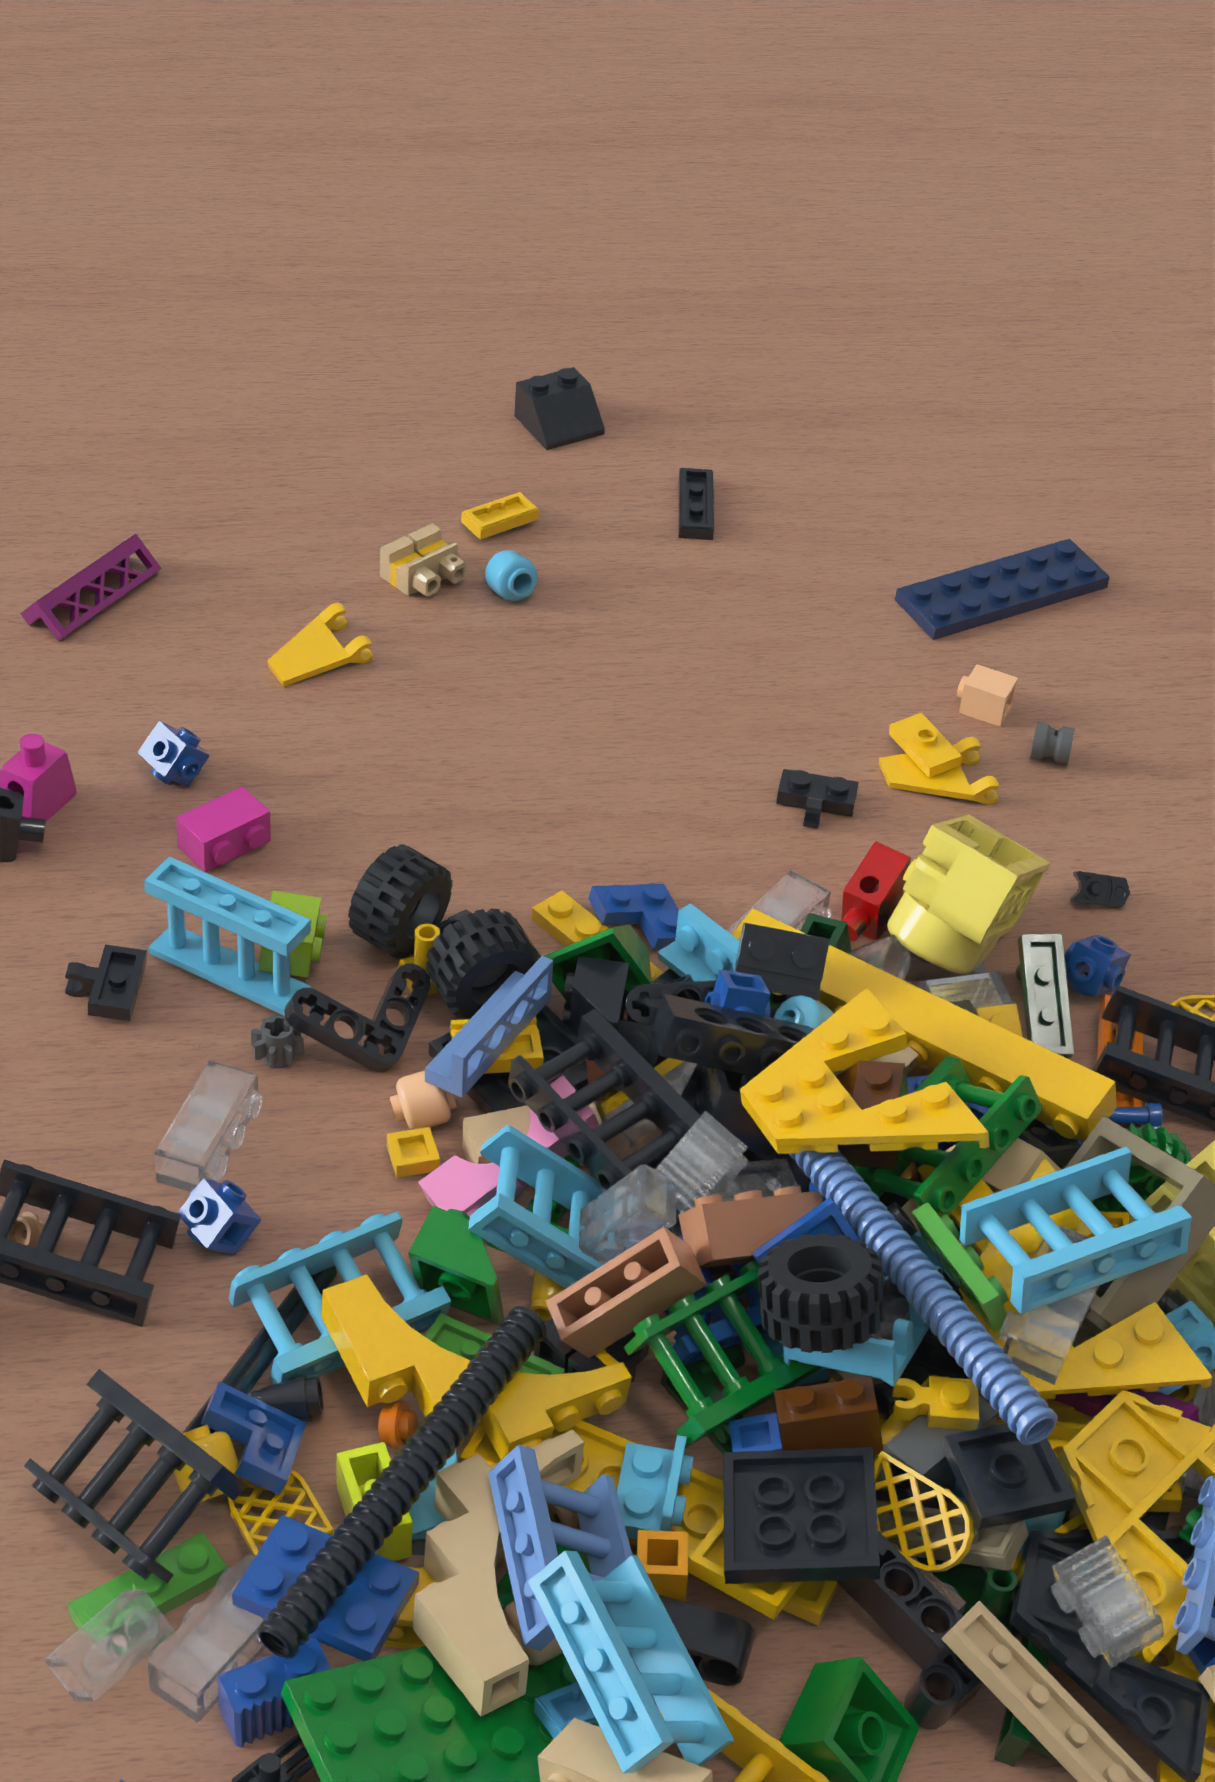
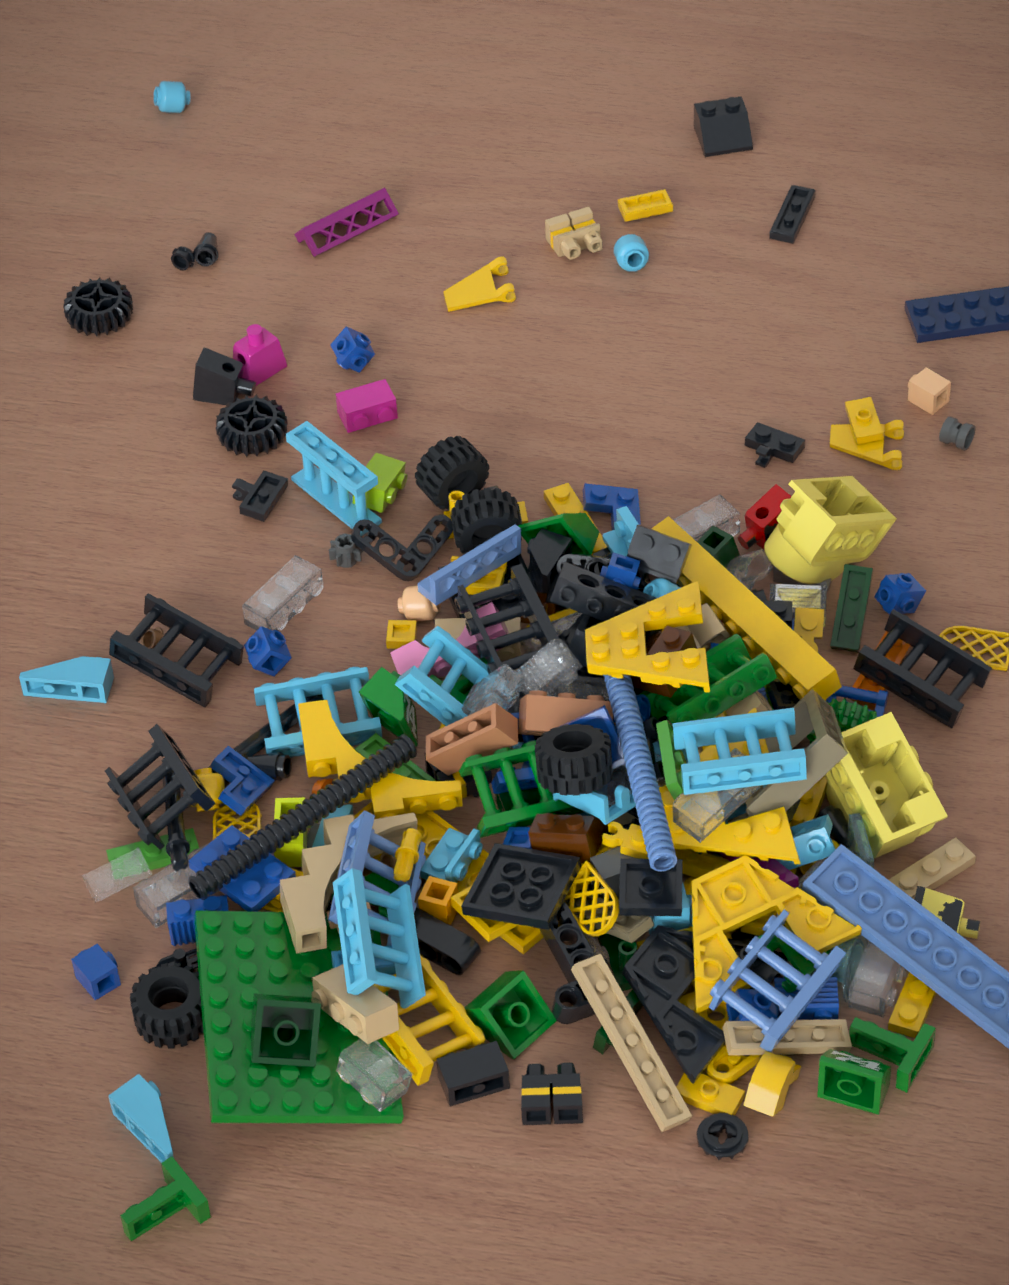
camera: 25 degrees right, 5 degrees up
clear brick [1050,1536,1164,1667] -> none
black piece [1070,871,1130,907] -> none
none -> black axle [162,772,190,871]
none -> black gear [216,394,288,457]
none -> yellow axle [393,828,422,882]

